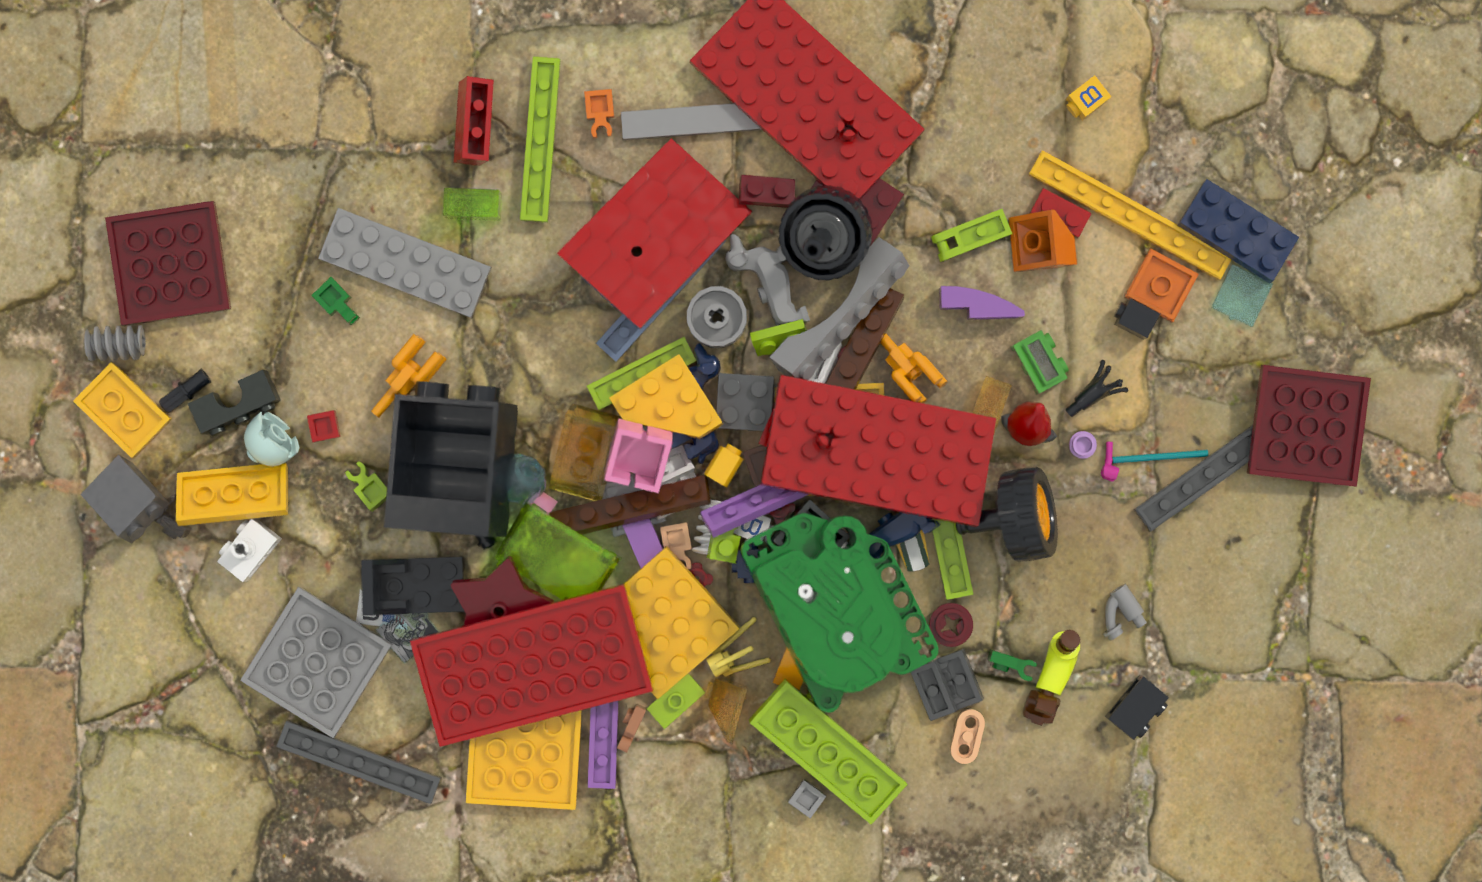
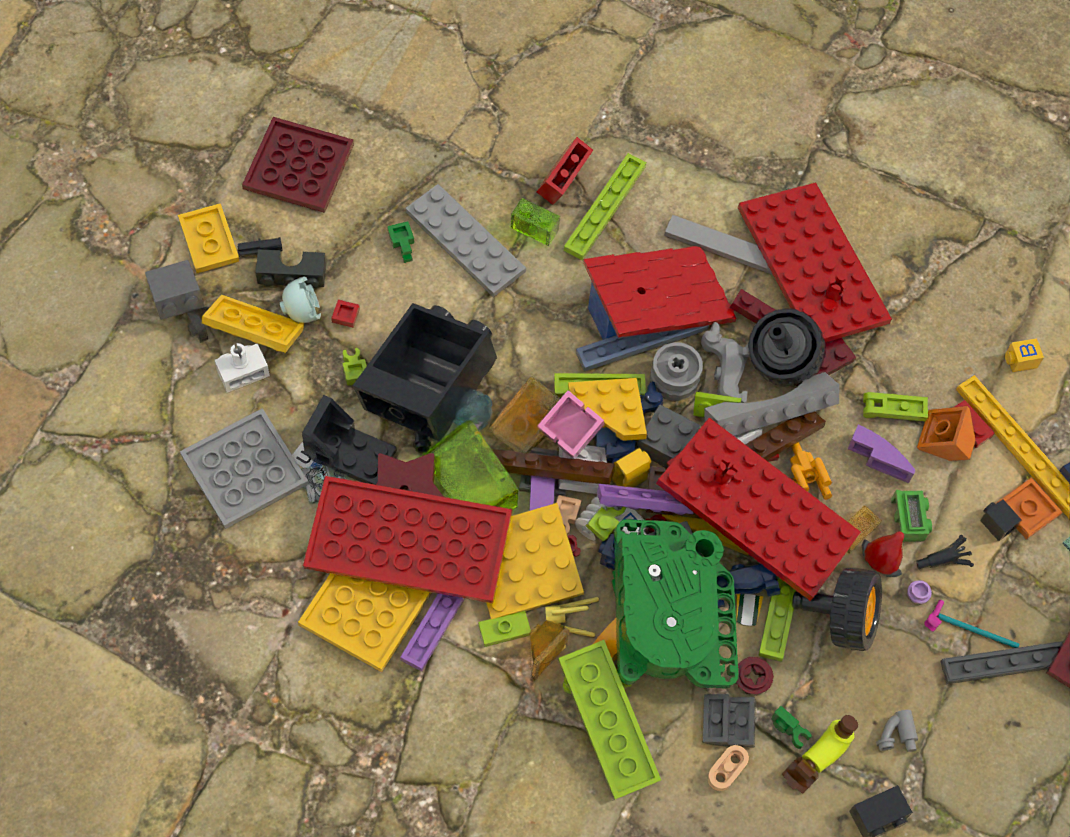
camera: 15 degrees right, 25 degrees down
light grey piece [84,325,146,361] -> none
dark grey plate [276,720,442,804] -> none
light orange plant [371,334,447,418] -> none
orange plate [584,89,614,139] -> none
nougat plate [617,704,647,753] -> none
light grey plate [788,779,826,818] -> none

